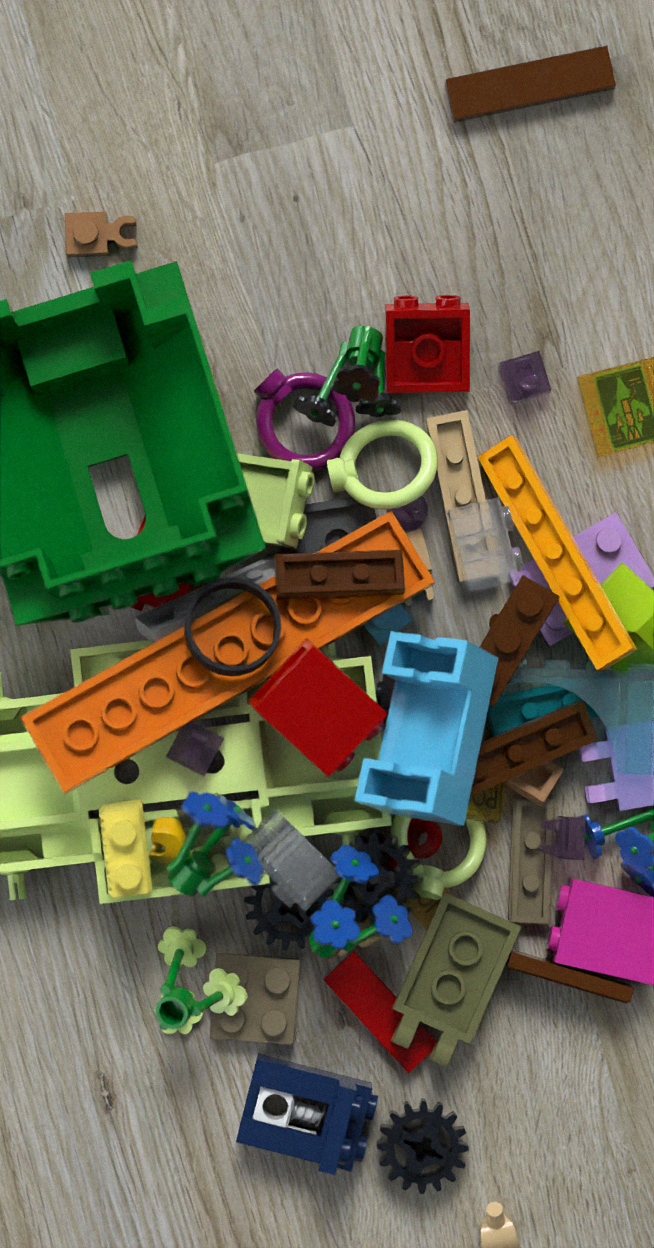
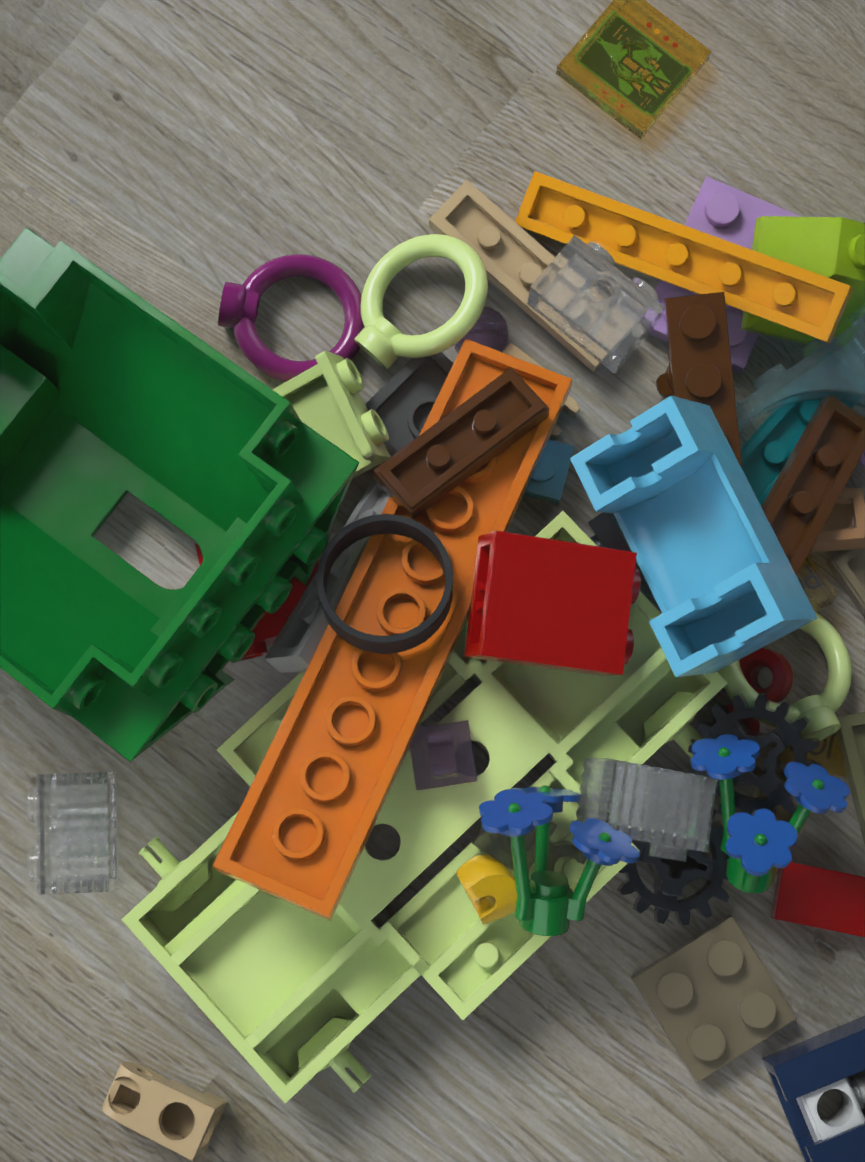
camera: 35 degrees left, 5 degrees down
light yellow brick [99,799,152,898] -> none
plant [154,926,247,1034] -> none
plant [293,326,402,427] -> none
red plate [385,295,470,393] -> none
clear purple tile [498,351,551,404] -> none

